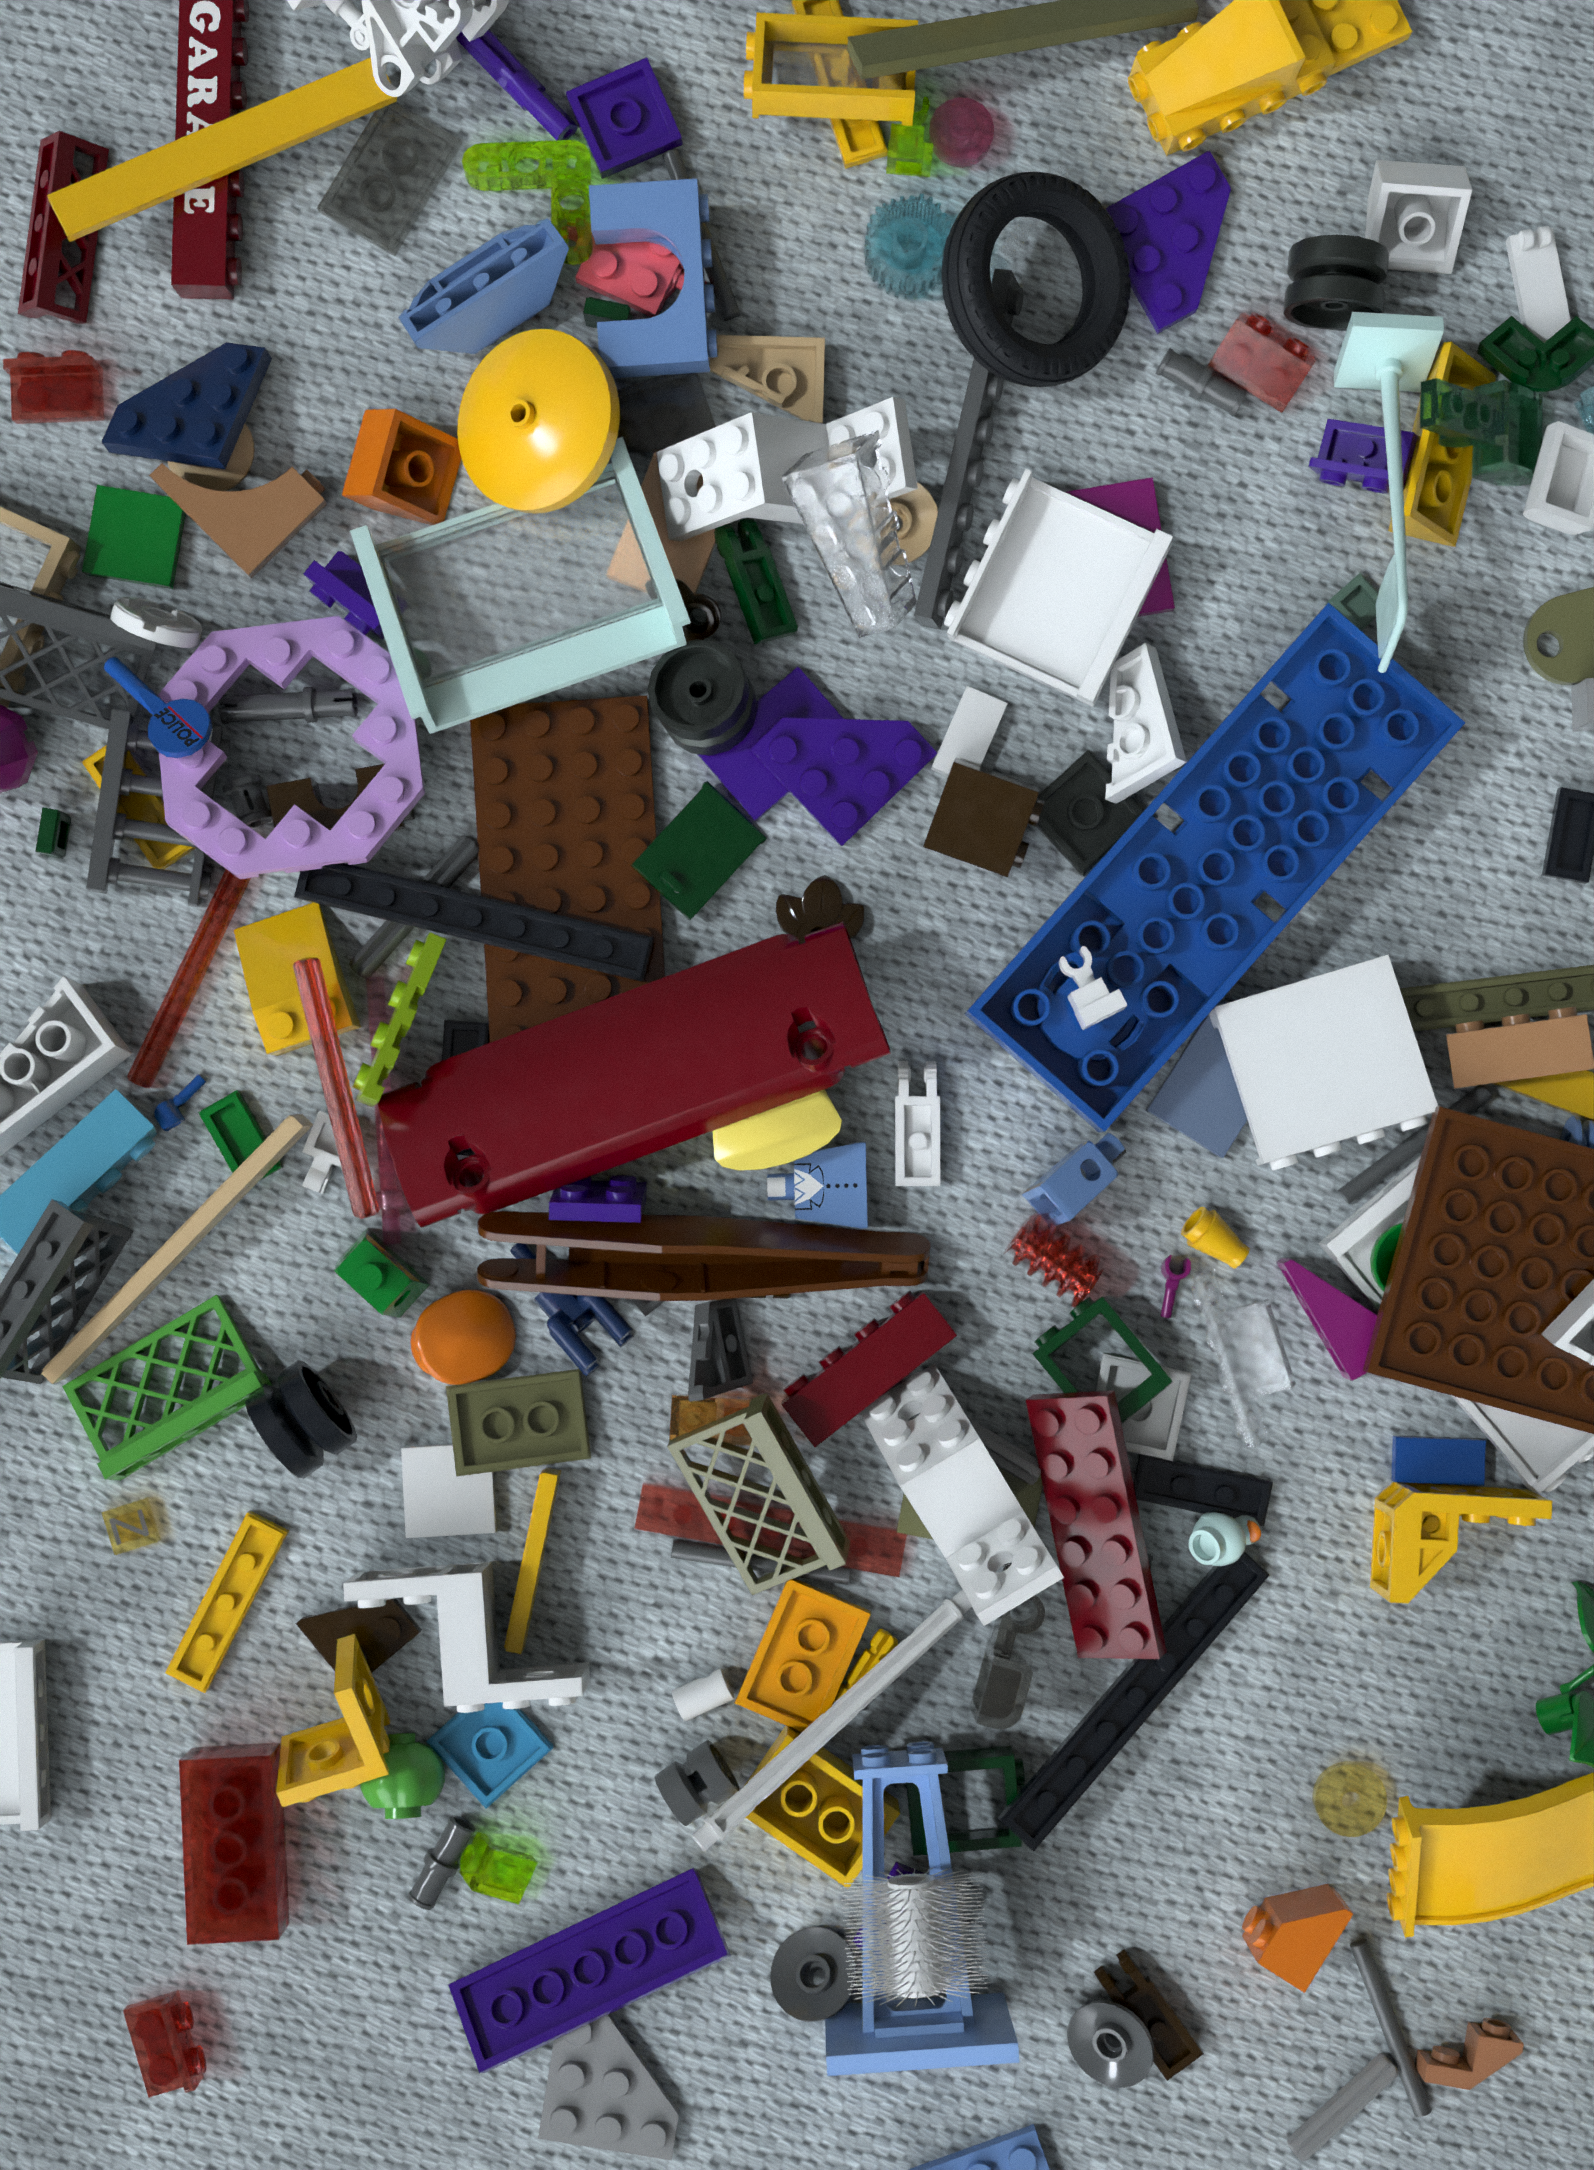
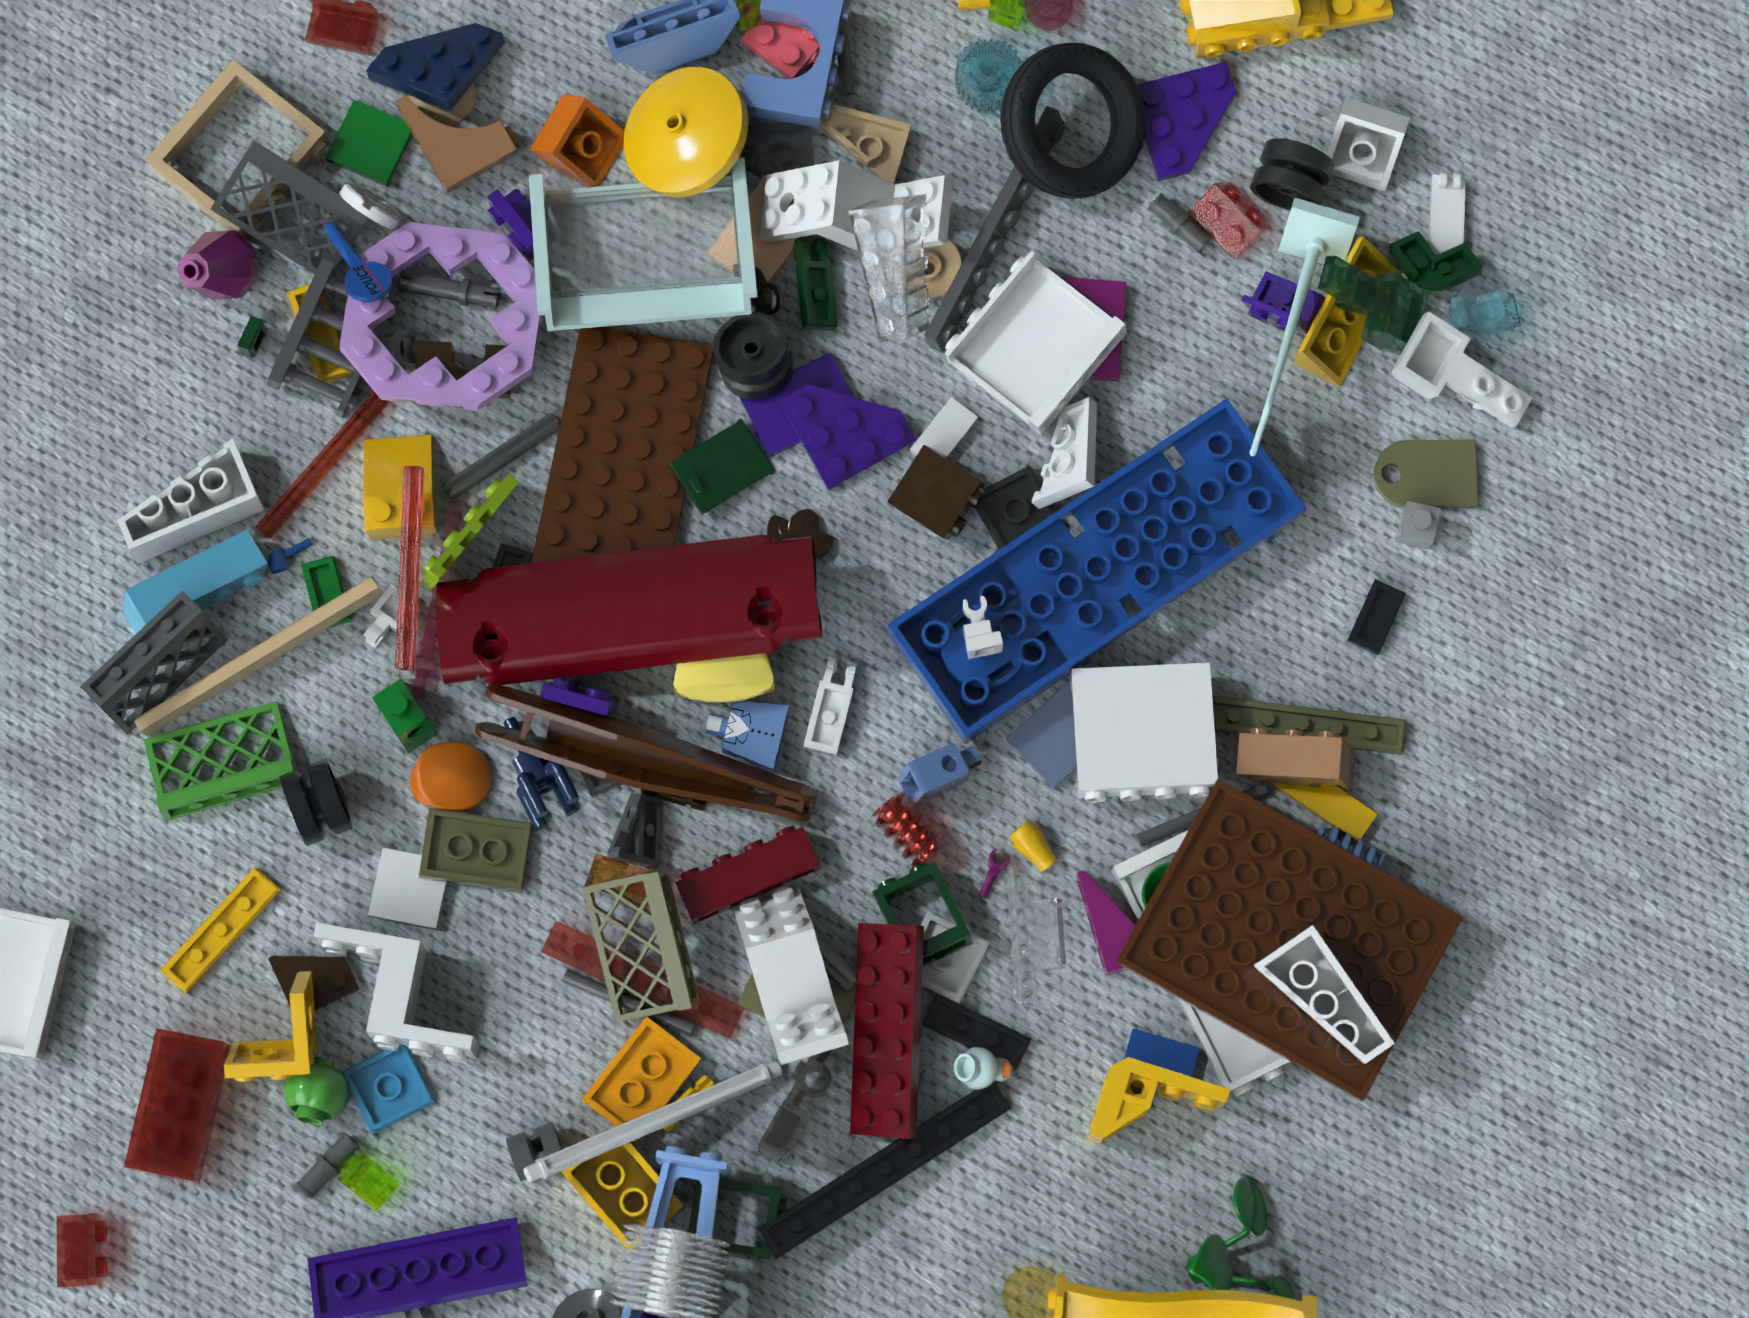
camera: 15 degrees right, 10 degrees down
clear yellow tile [101,1497,161,1555] -> none
black tile [294,863,654,982] -> none
yellow tile [504,1467,561,1654] -> none
dark green tile [583,297,633,328] -> none
white piece [671,1668,734,1722] -> none
sand green tile [1325,573,1378,631] -> none

